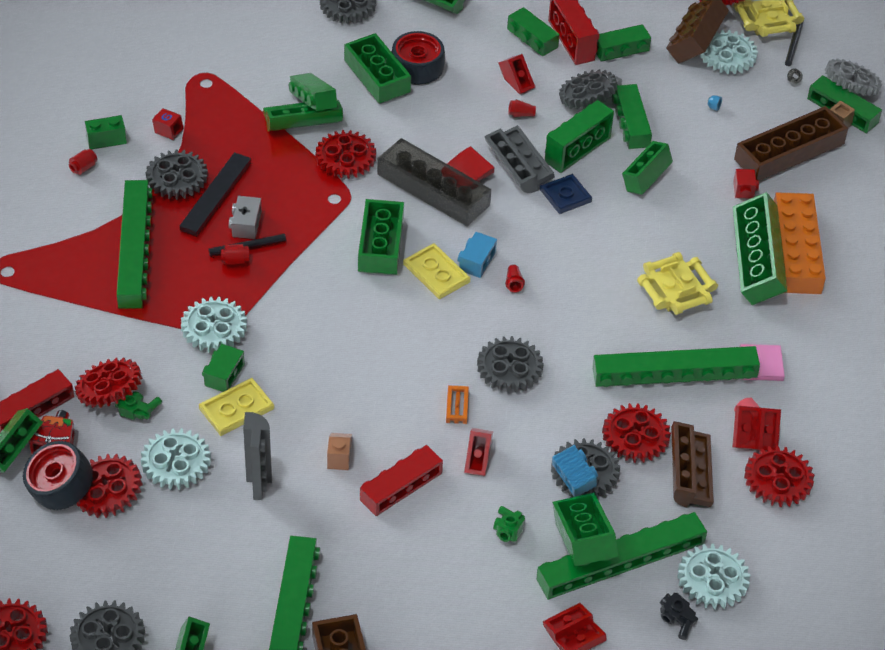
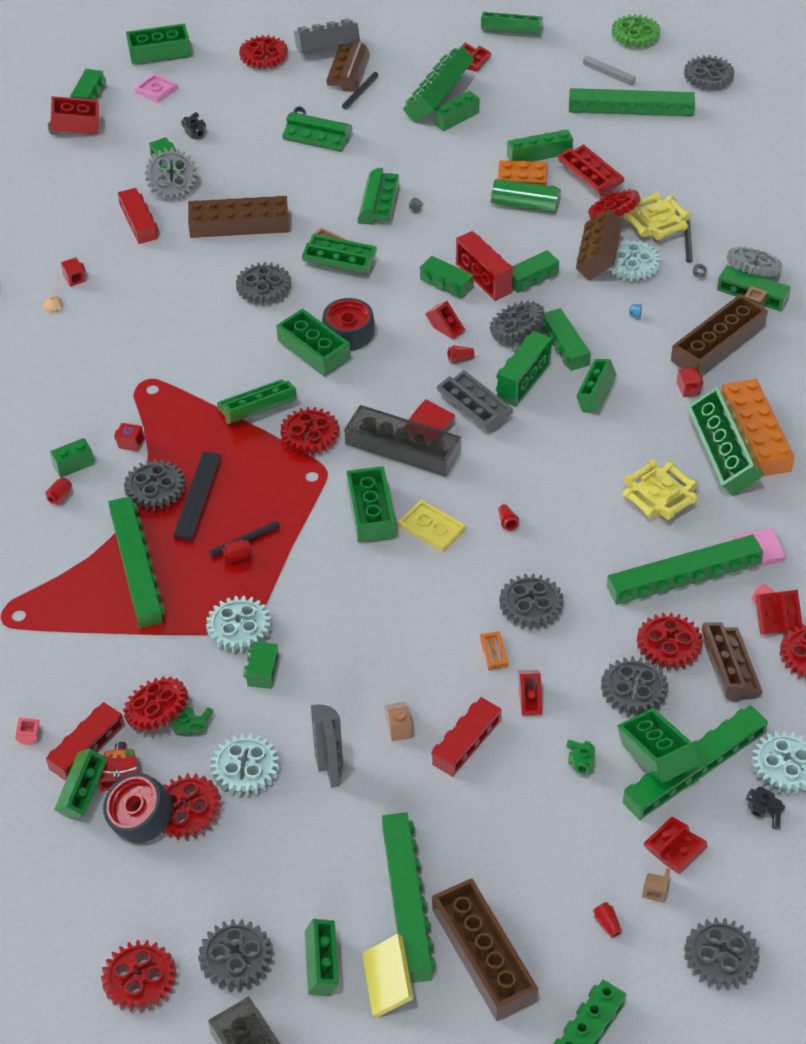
camera: 10 degrees left, 0 degrees up
light yellow tile [199,378,274,436] -> none
light grey brick [229,196,262,239] -> none
green brick [288,72,337,111] -> none
dark azure brick [457,232,497,278] -> none
dark blue tile [540,174,592,214] -> none
dark azure brick [552,445,598,497] -> none

